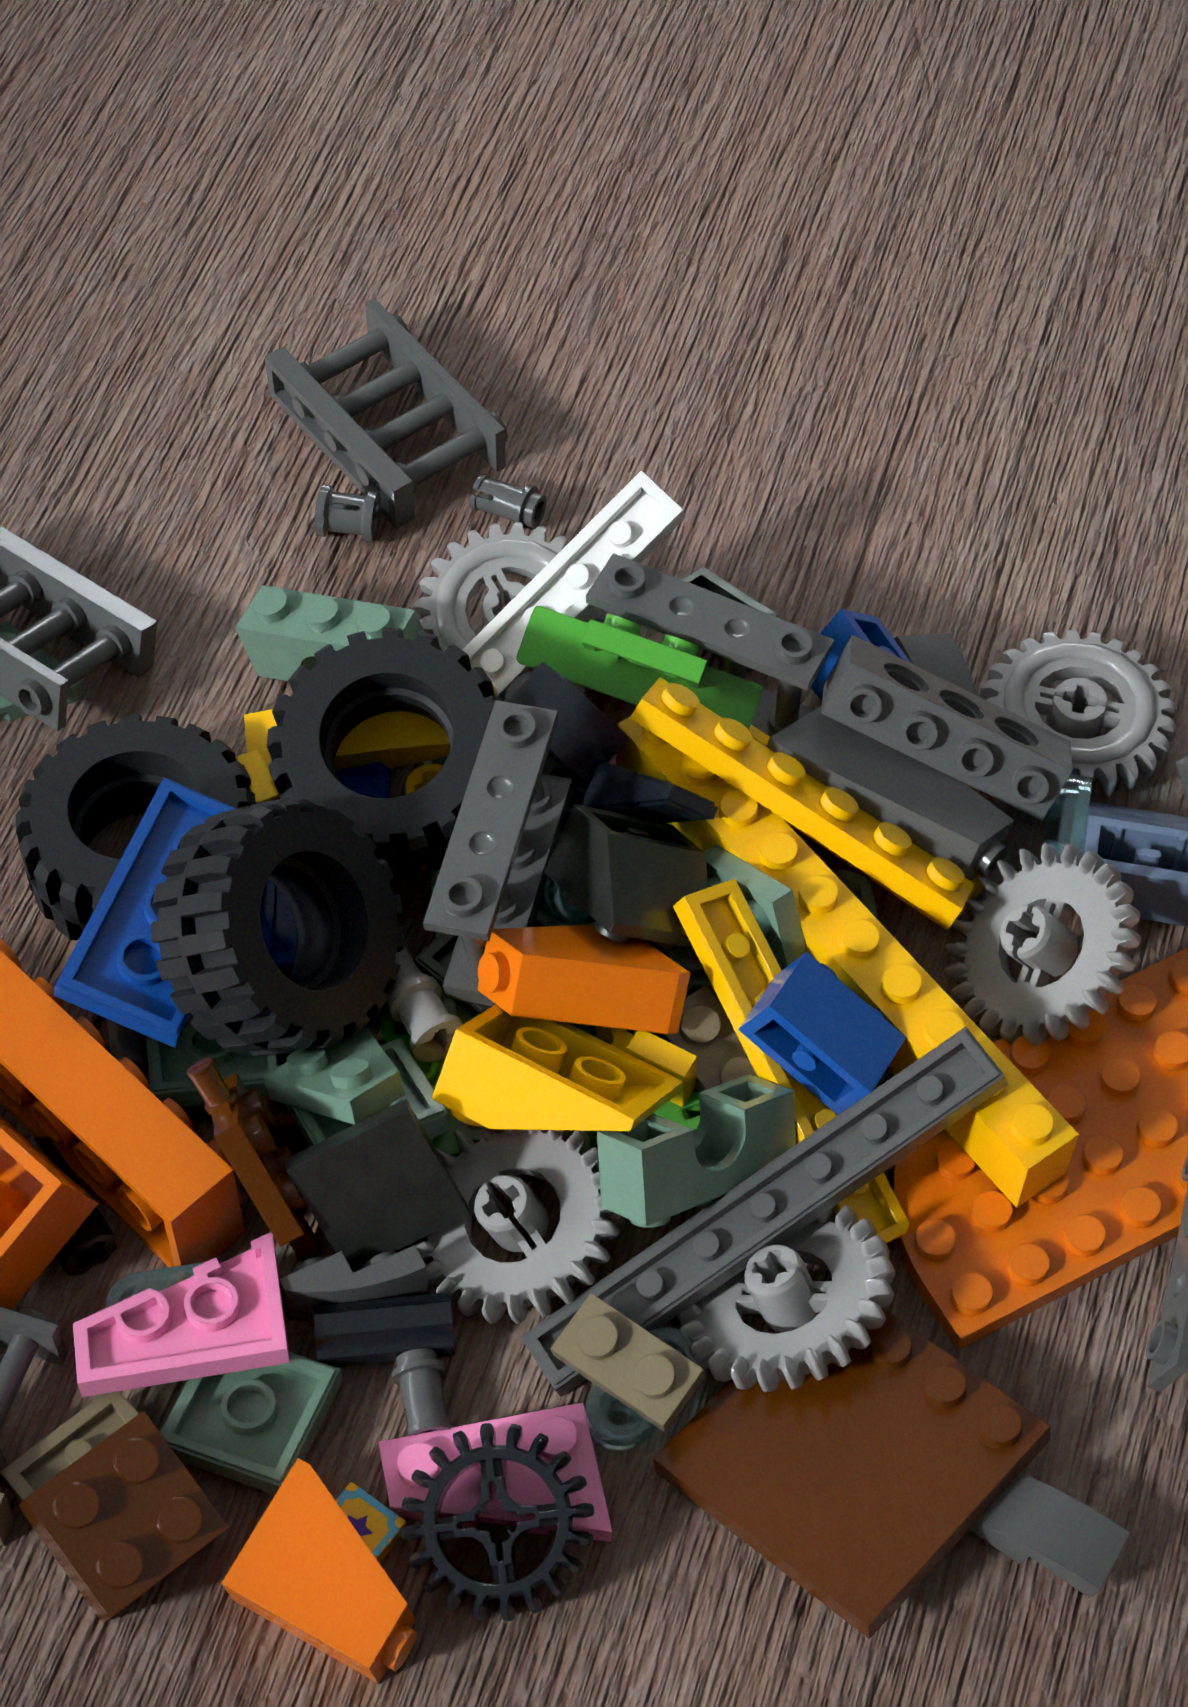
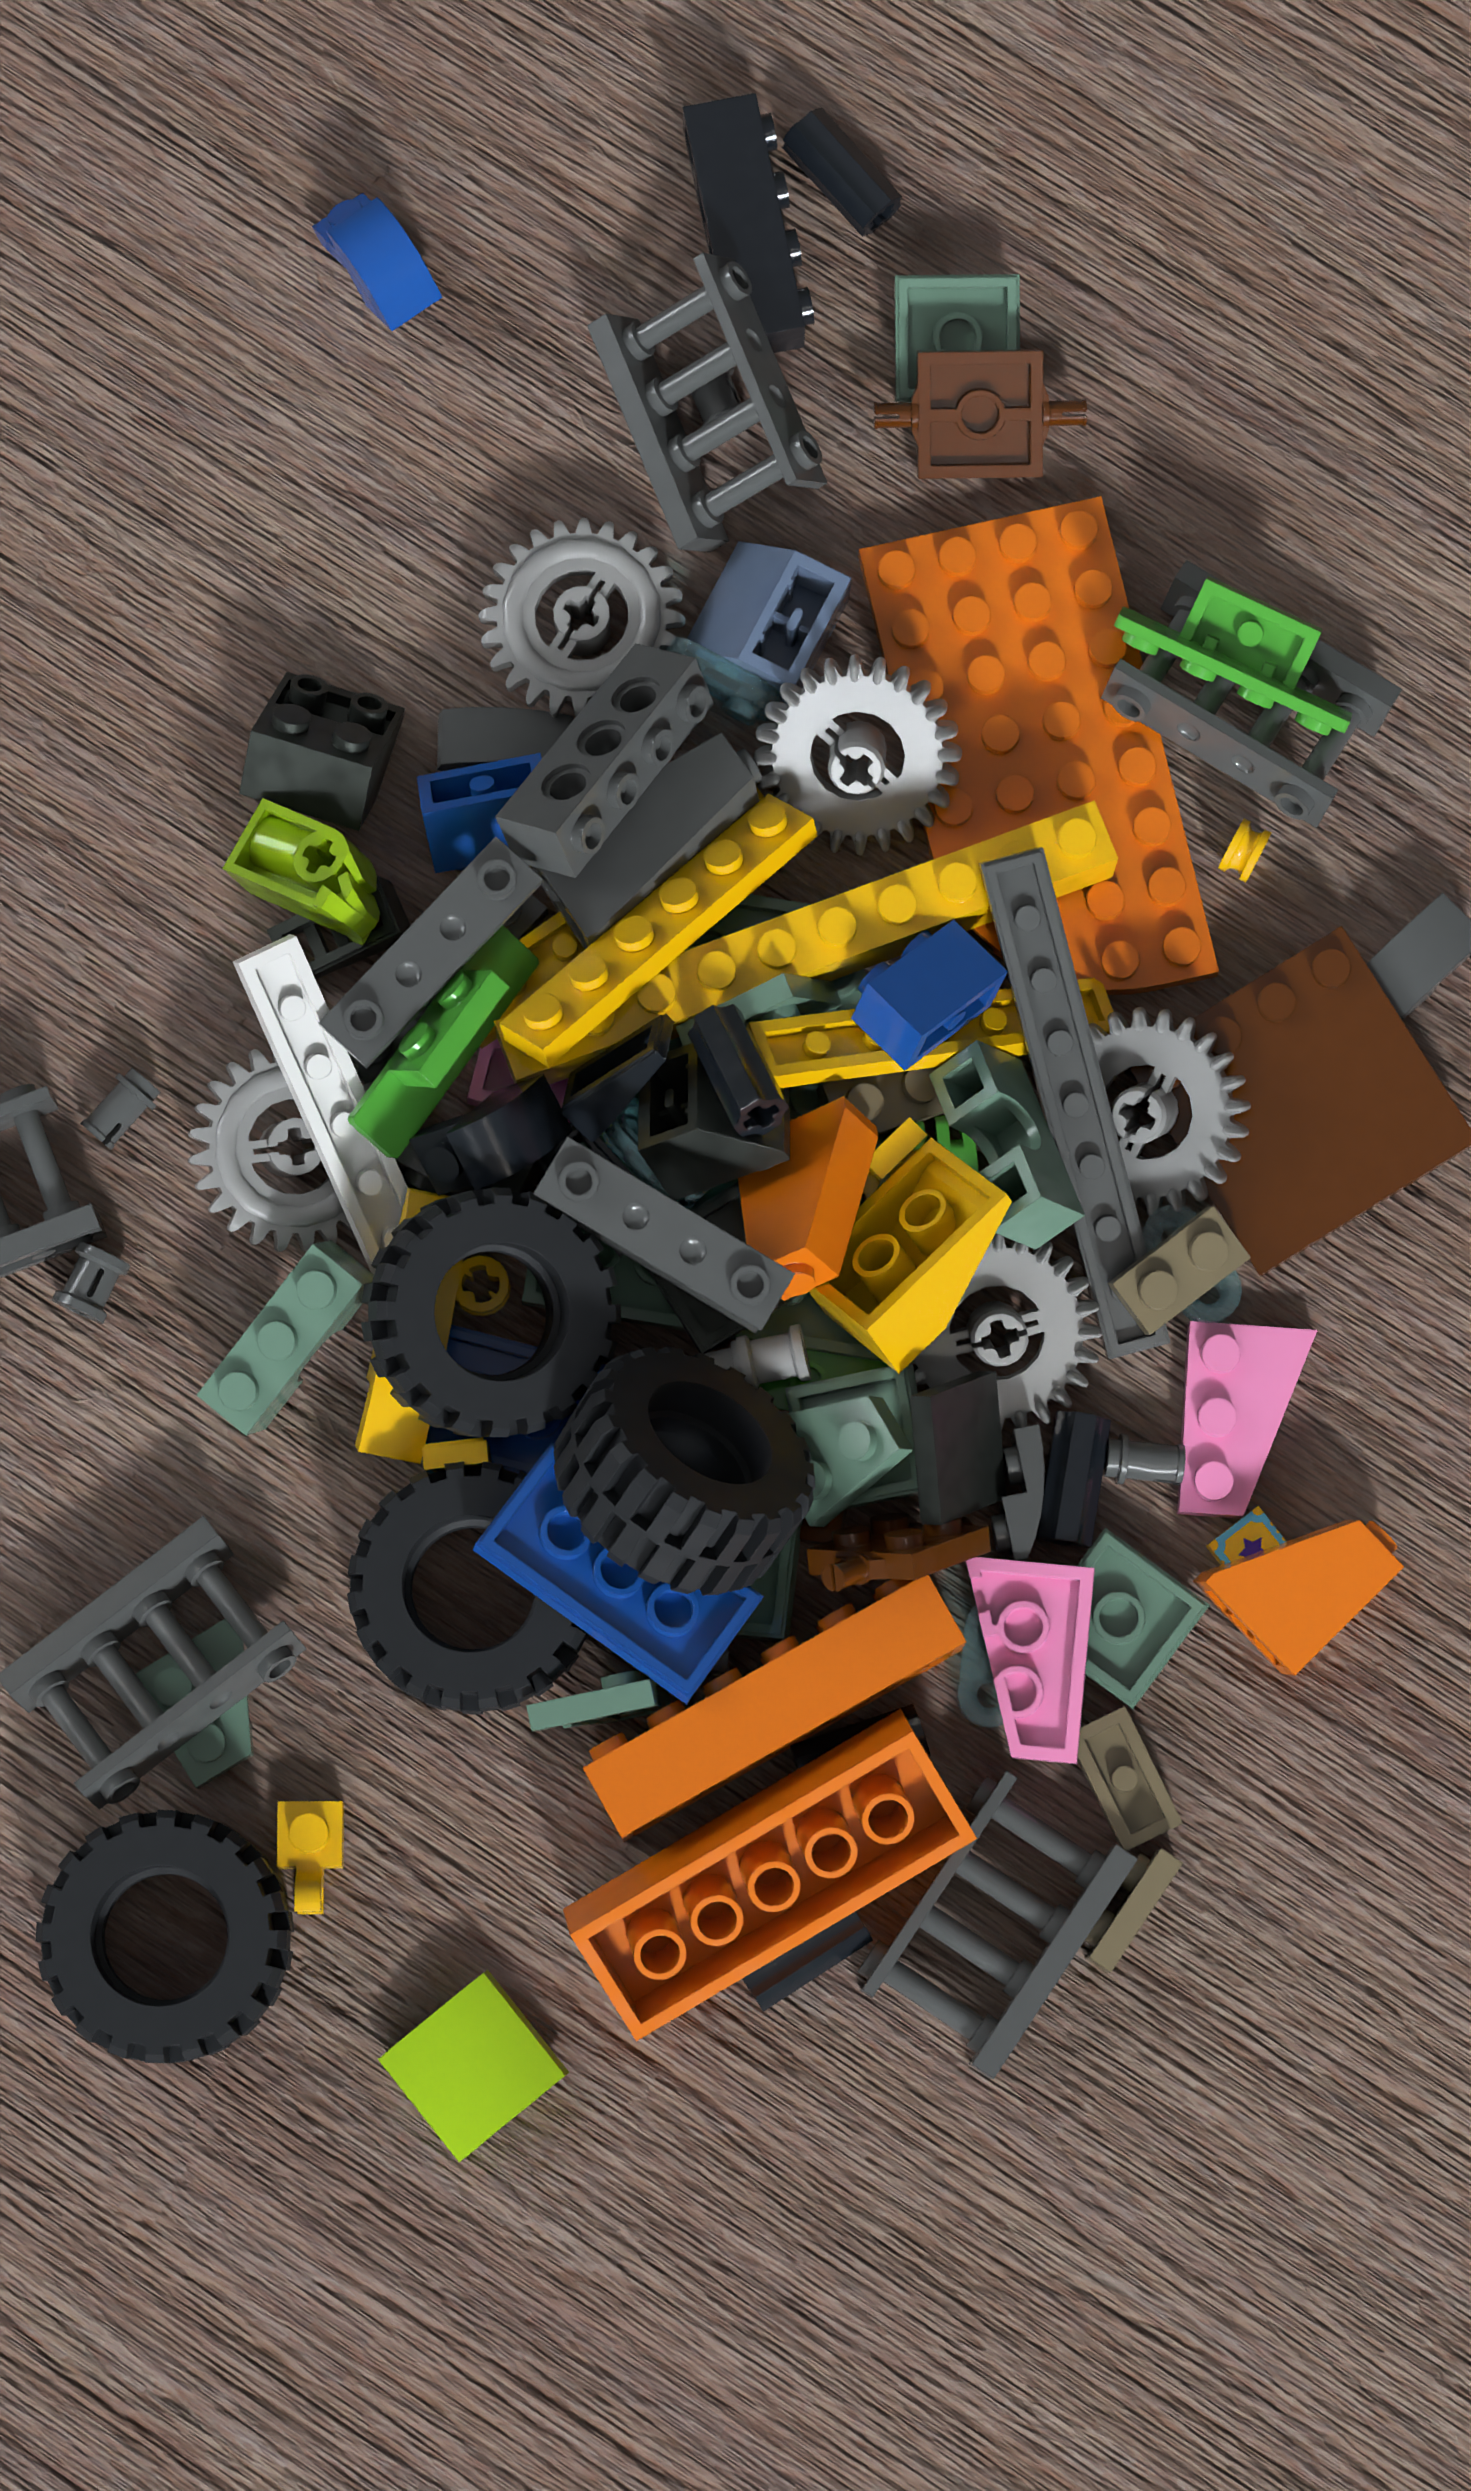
camera: 75 degrees left, 25 degrees up
reddish brown brick [18,1410,229,1623] -> none
black gear [401,1423,595,1621] -> none
none -> lime piece [222,798,380,946]
none -> pearl dark grey slope [239,672,406,831]
none -> sand green wing [526,1670,671,1732]
none -> black axle [687,1004,789,1137]
none -> yellow bush [1218,818,1272,883]

